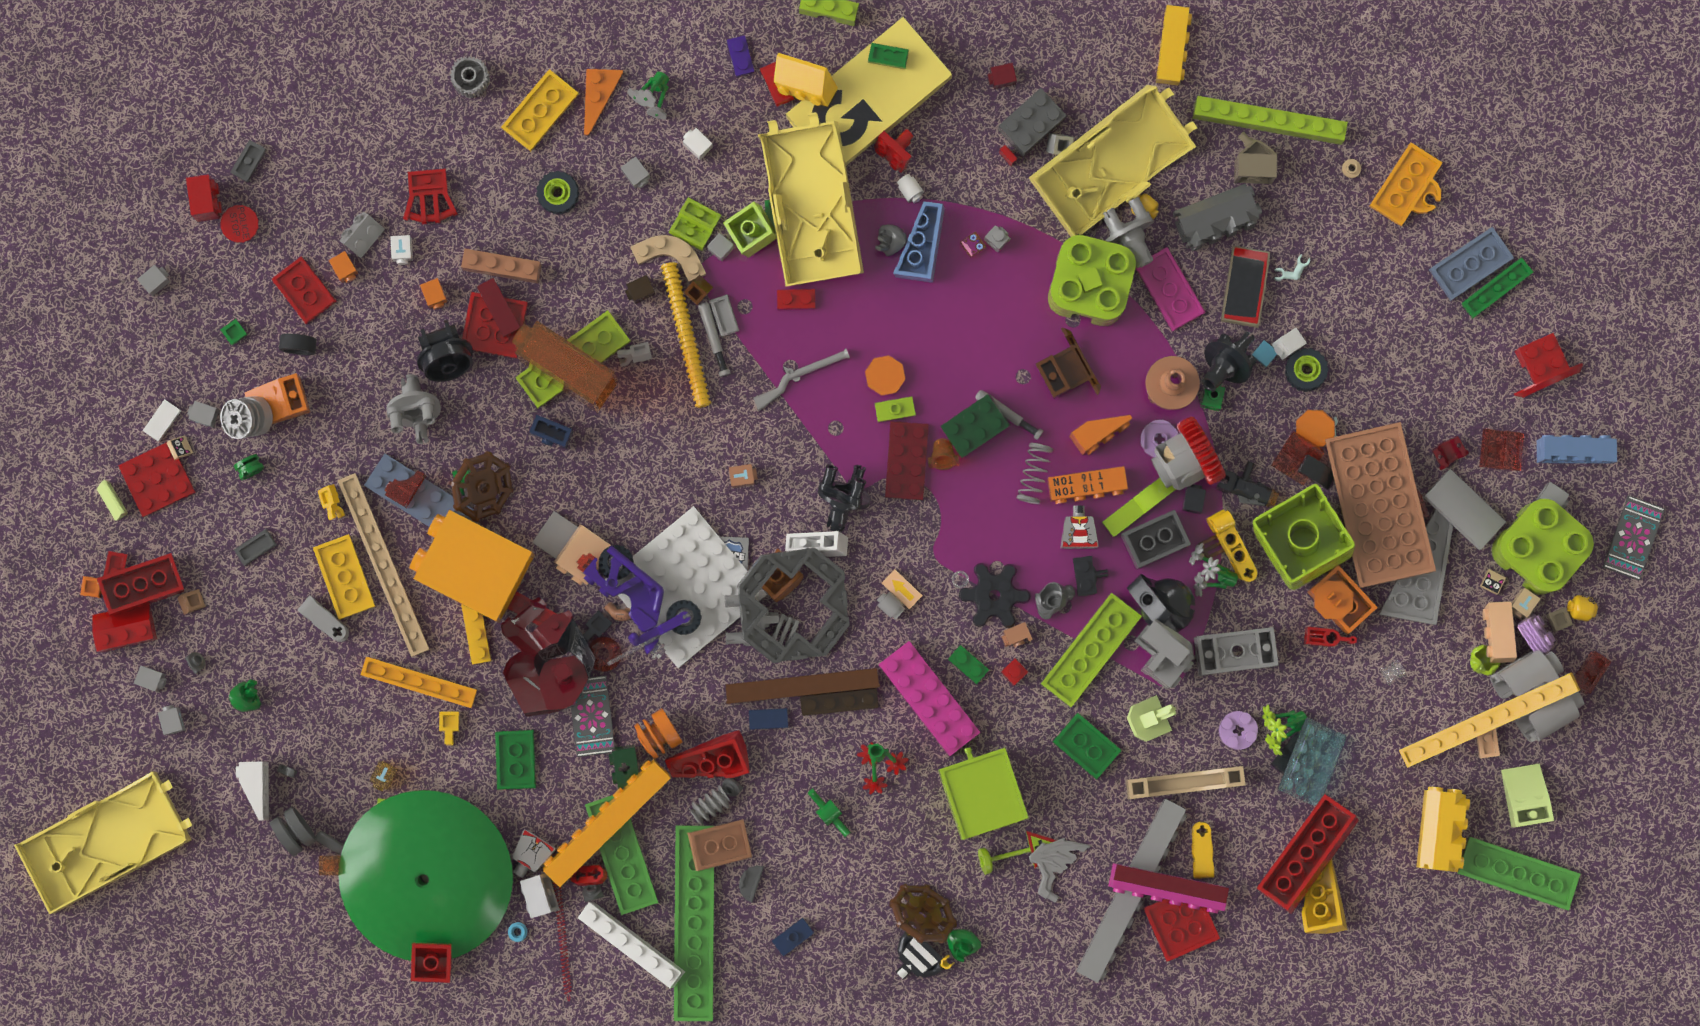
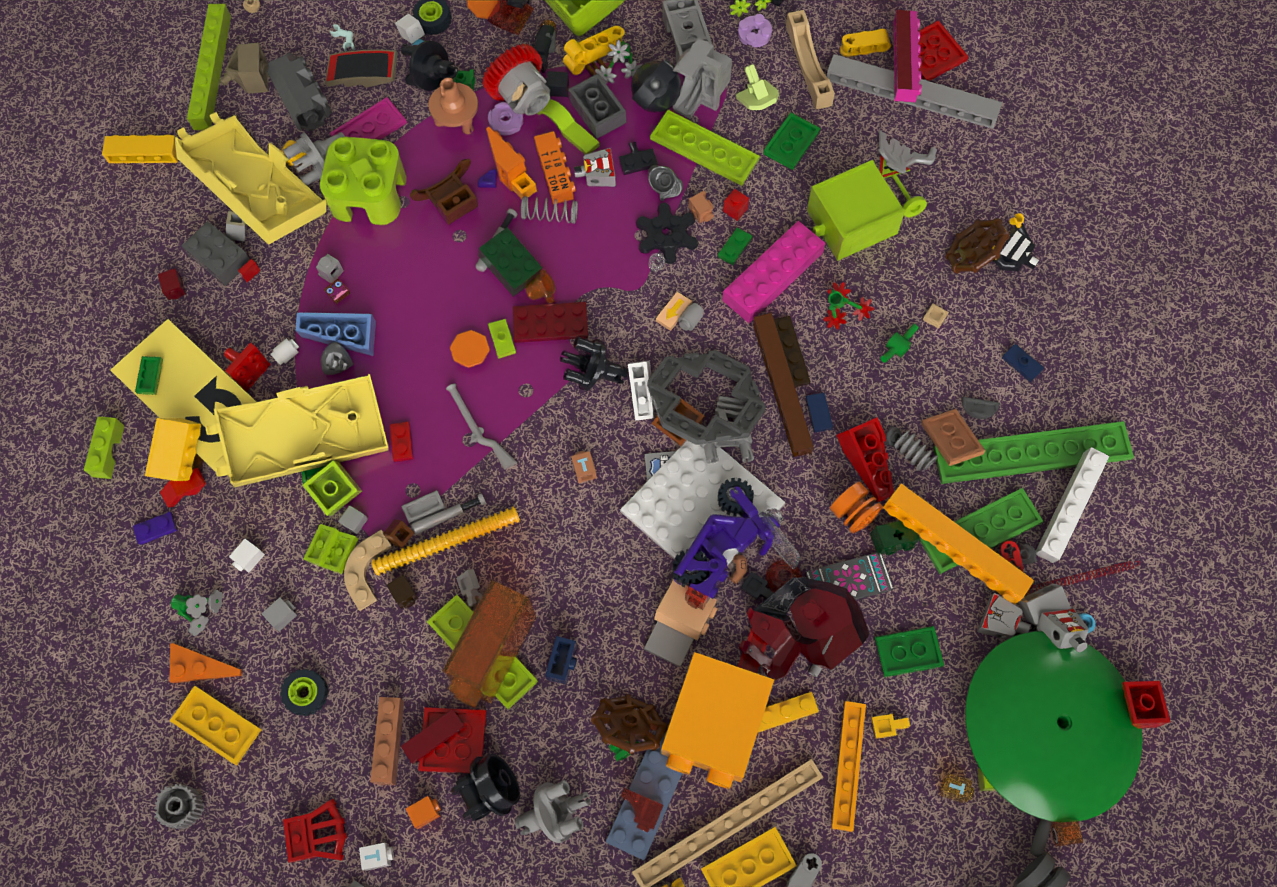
camera: 90 degrees left, 15 degrees down
green piece [947,929,981,962] -> none
none -> dark purple tile [478,169,497,188]
none -> light orange plate [511,172,537,199]
none -> tan tile [923,303,949,329]
none -> light grey torso [1036,608,1089,652]

